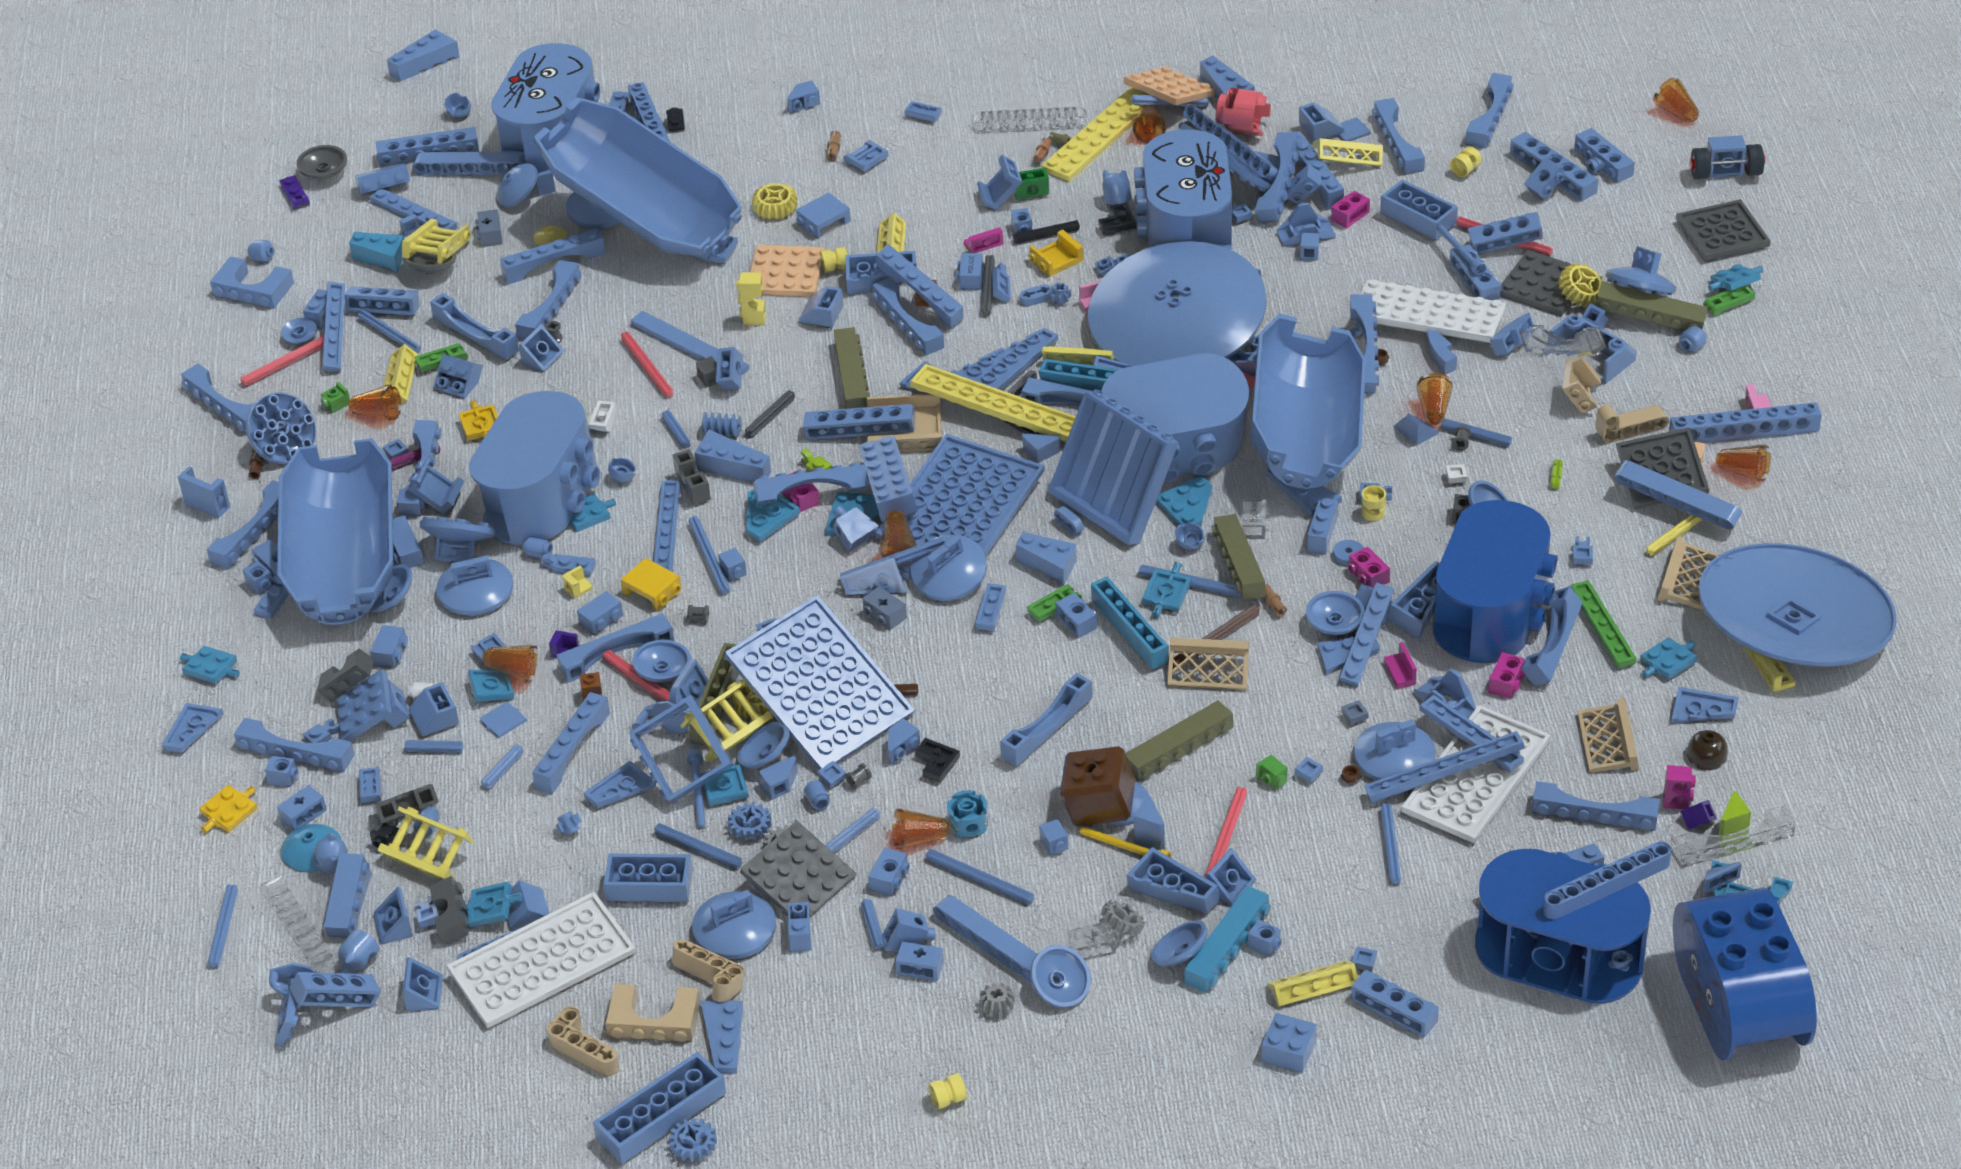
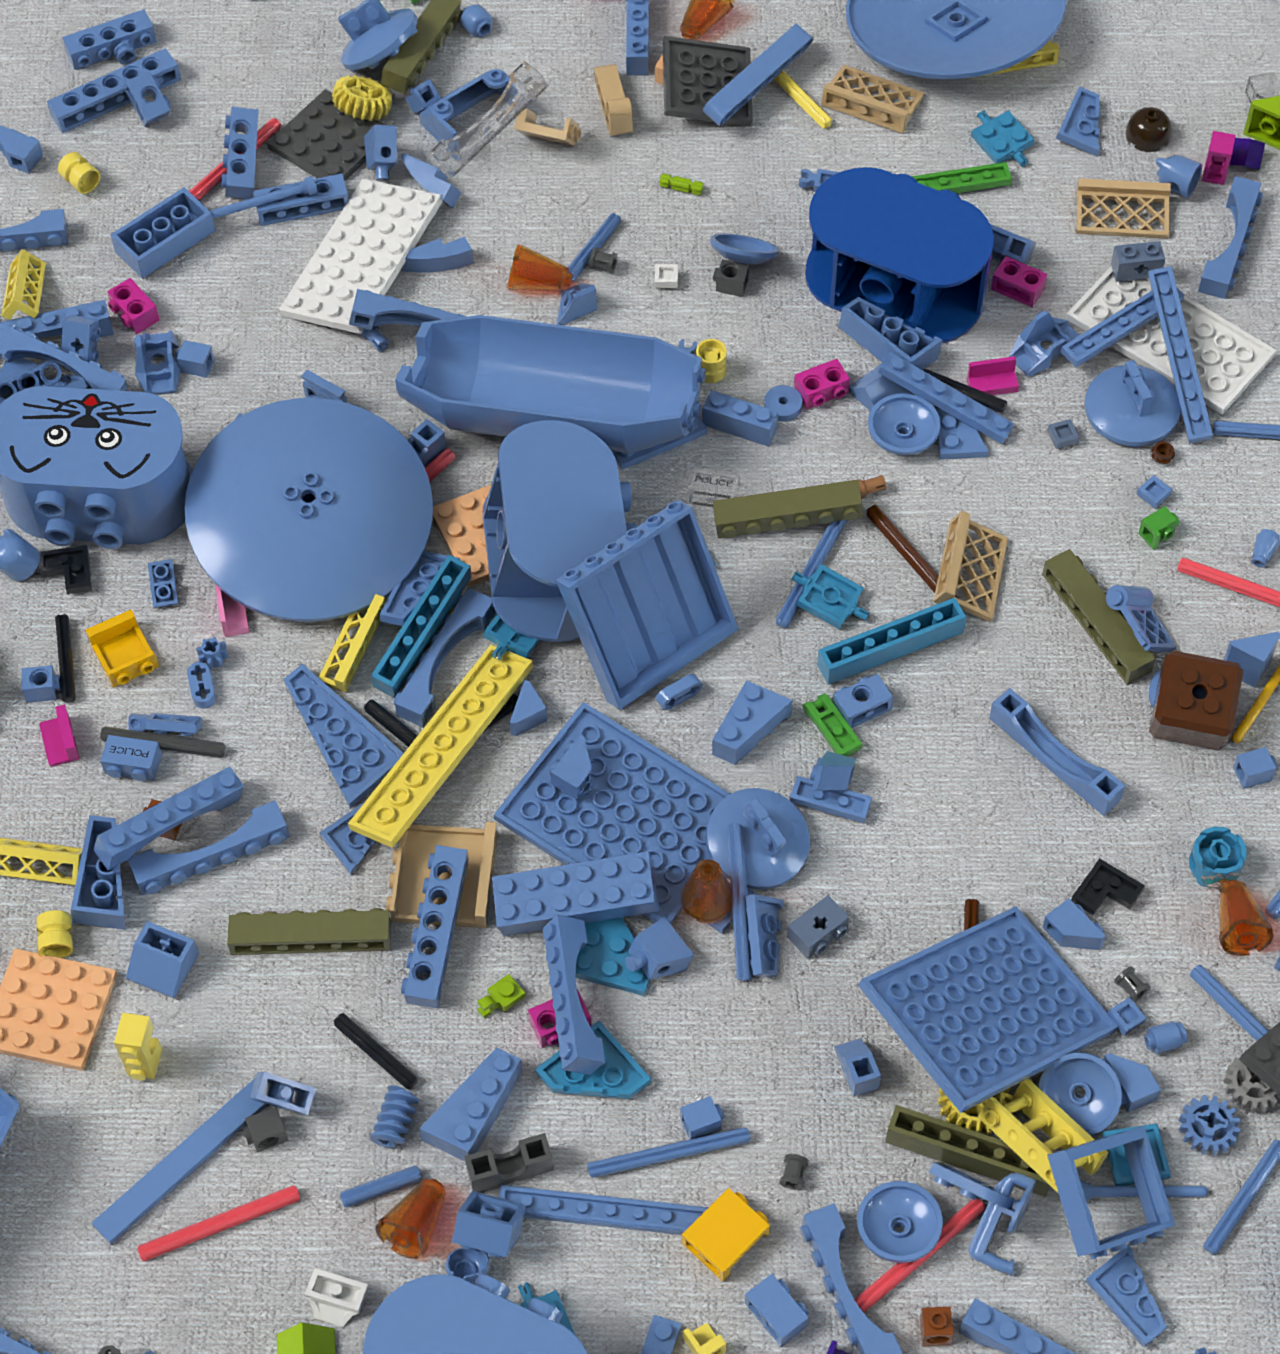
camera: 85 degrees left, 15 degrees up
medium blue hair [1175,522,1205,550] -> none
none -> medium blue plate [301,370,347,403]
none -> medium blue torso [364,125,397,181]
none -> clear orange cone [375,1179,446,1259]
none -> medium blue brick [452,1191,526,1258]
none -> medium blue slope [549,734,592,800]
none -> medium blue slope [810,751,857,791]
none -> black axle [923,369,1007,413]
none -> medium blue piece [1106,585,1177,652]
none -> sand blue brick [1111,241,1165,282]
none -> medium blue piece [1156,155,1203,198]
none -> medium blue cone [1251,529,1280,567]

